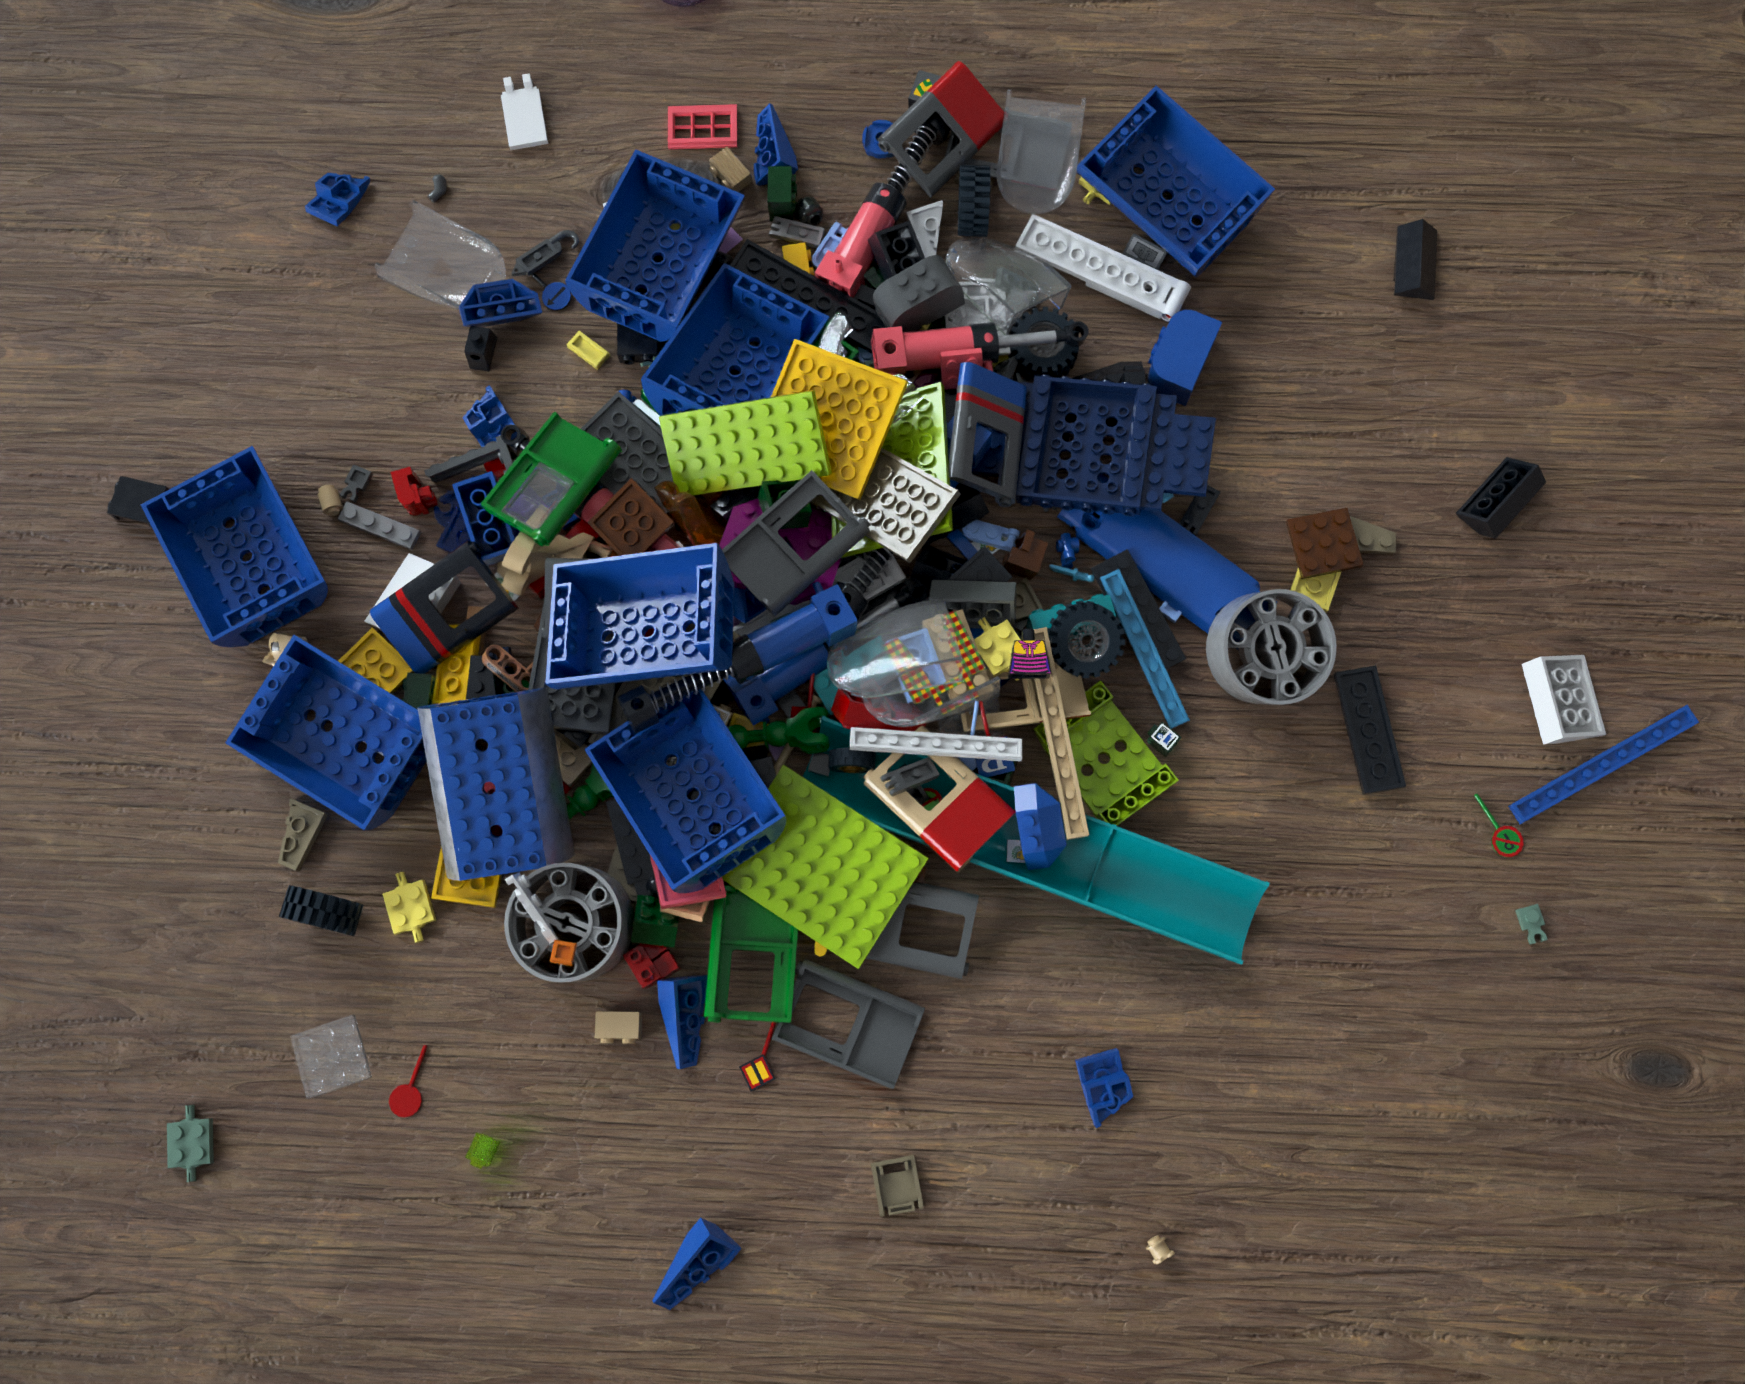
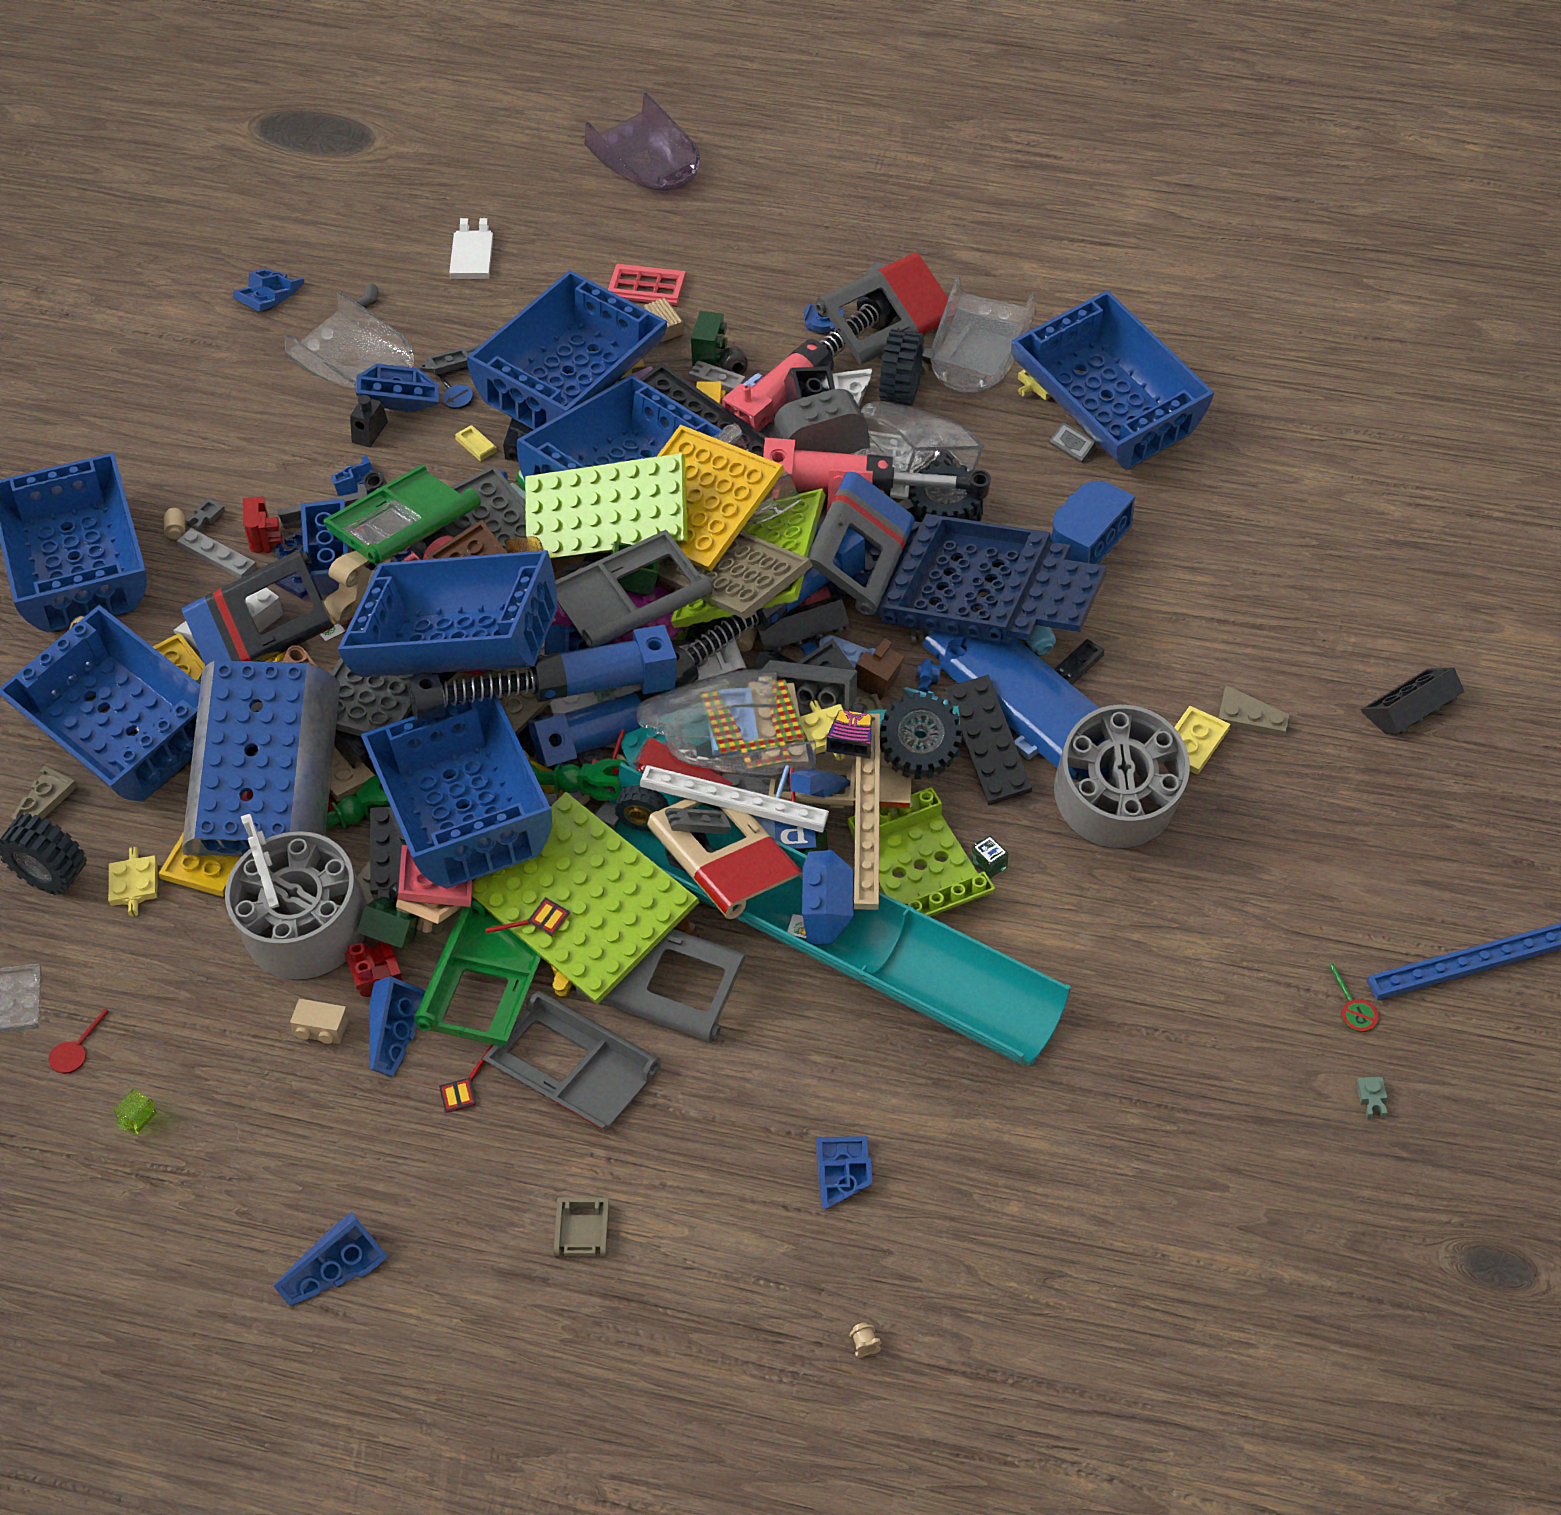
camera: 10 degrees right, 25 degrees down
orange tile [550,940,577,966] -> none
blue wedge [753,103,798,186] -> none
white hinge [1015,214,1191,322] -> none
dark azure tile [1100,569,1190,729] -> none
reddish brown plate [1286,508,1363,579] -> none
black plate [1333,665,1406,795] -> none
black slope [1393,219,1437,300] -> none
white slope [1522,655,1606,745] -> none
none -> piece [485,897,570,937]
none -> blue slope [791,769,850,798]

